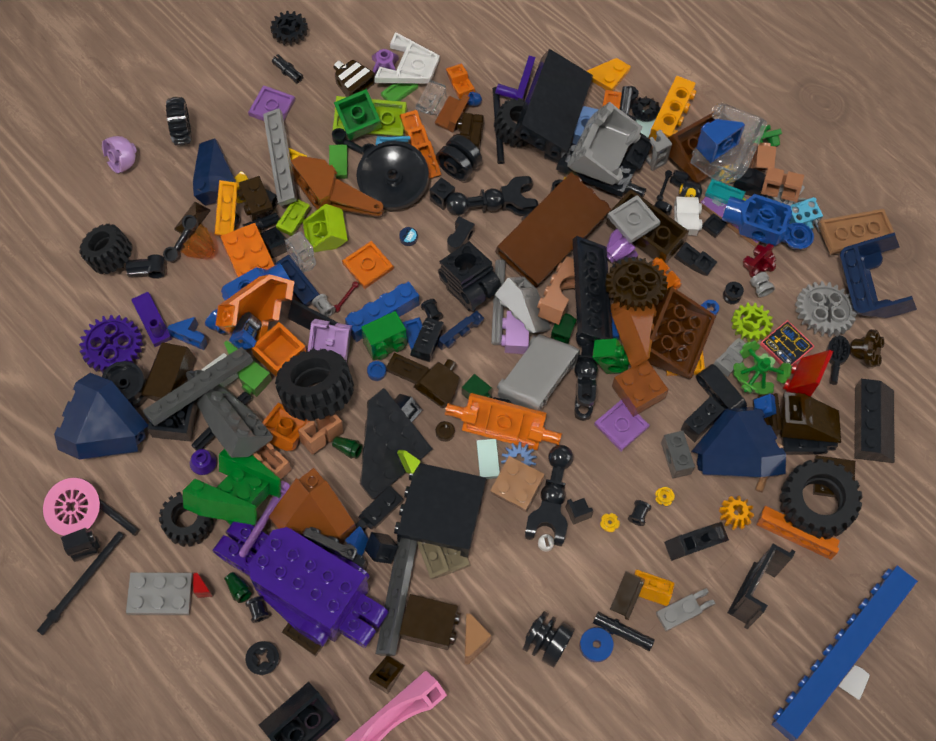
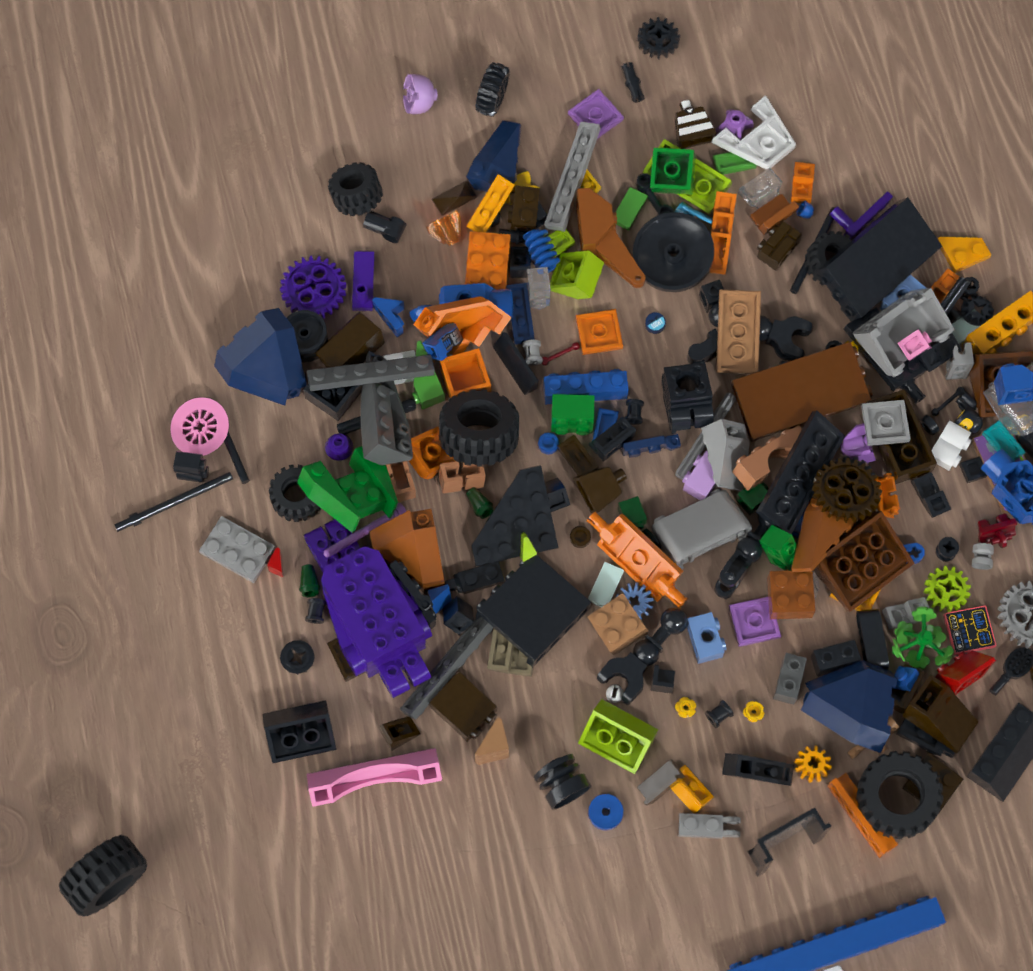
camera: 30 degrees right, 5 degrees up
black bar [163,215,198,262] -> none
lavender piece [308,319,352,362] -> none
black wheel [436,135,482,181] -> none
black pin [592,611,655,651] -> none
none -> blue piece [523,229,560,275]
none -> lime slope [578,699,659,774]
none -> medium blue brick [687,612,726,664]
none -> medium nougat tile [716,290,761,374]
none -> bright pink bracket [897,329,932,361]

